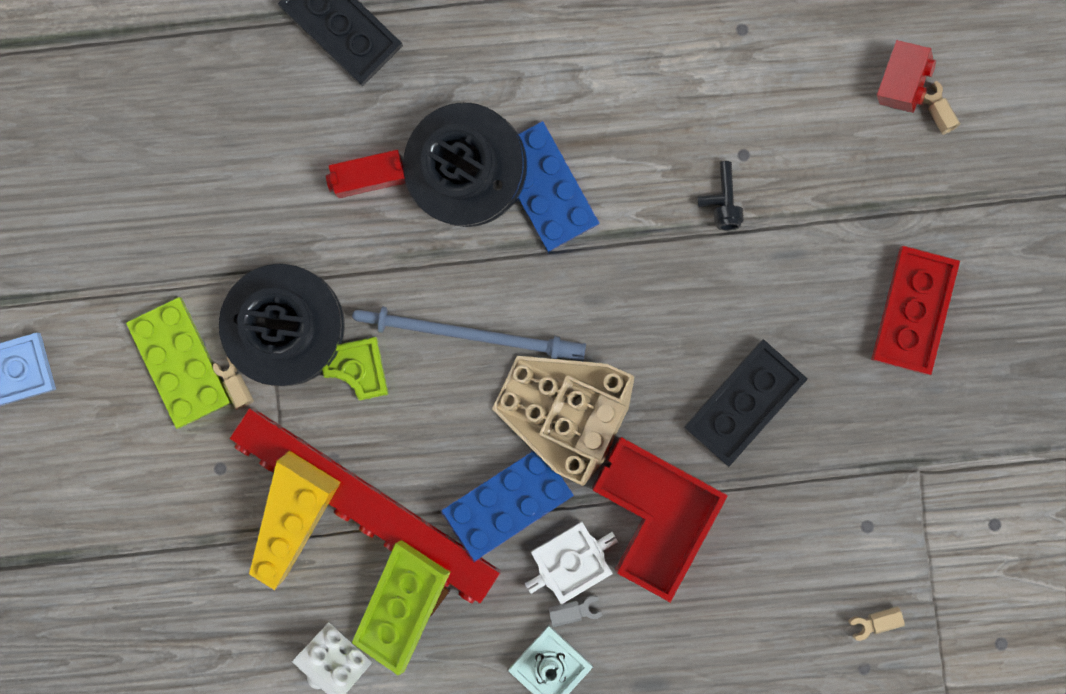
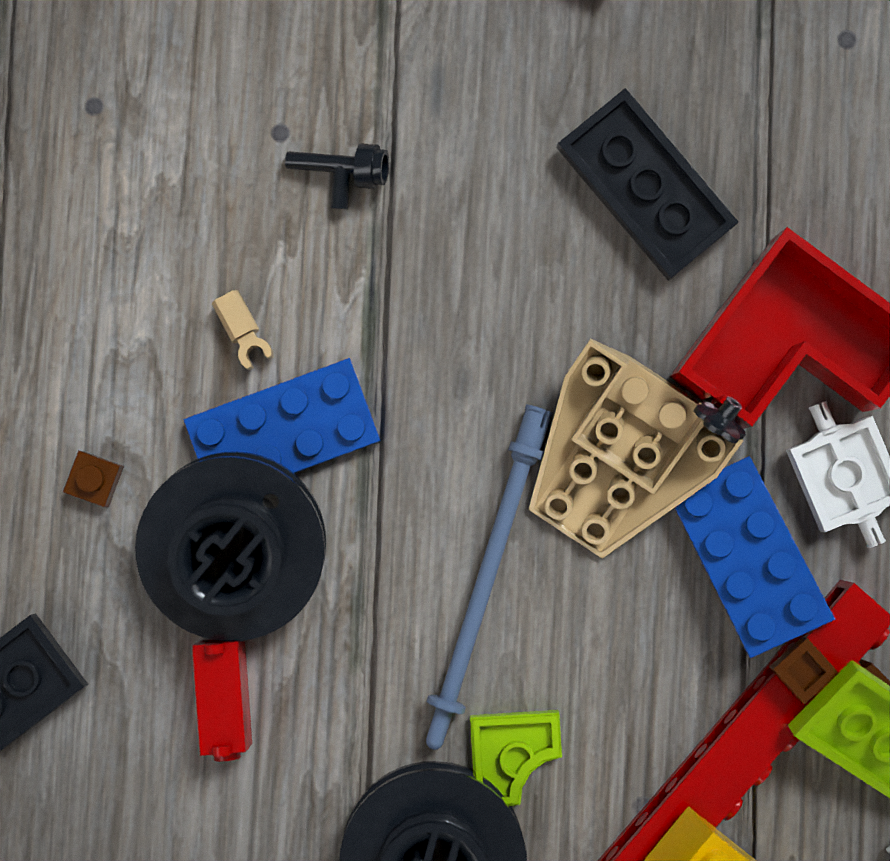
camera: 85 degrees left, 0 degrees up
none -> reddish brown plate [63,450,124,507]
none -> tan bar [212,290,274,371]
none -> black plant [694,397,746,443]
none -> reddish brown plate [769,636,839,704]

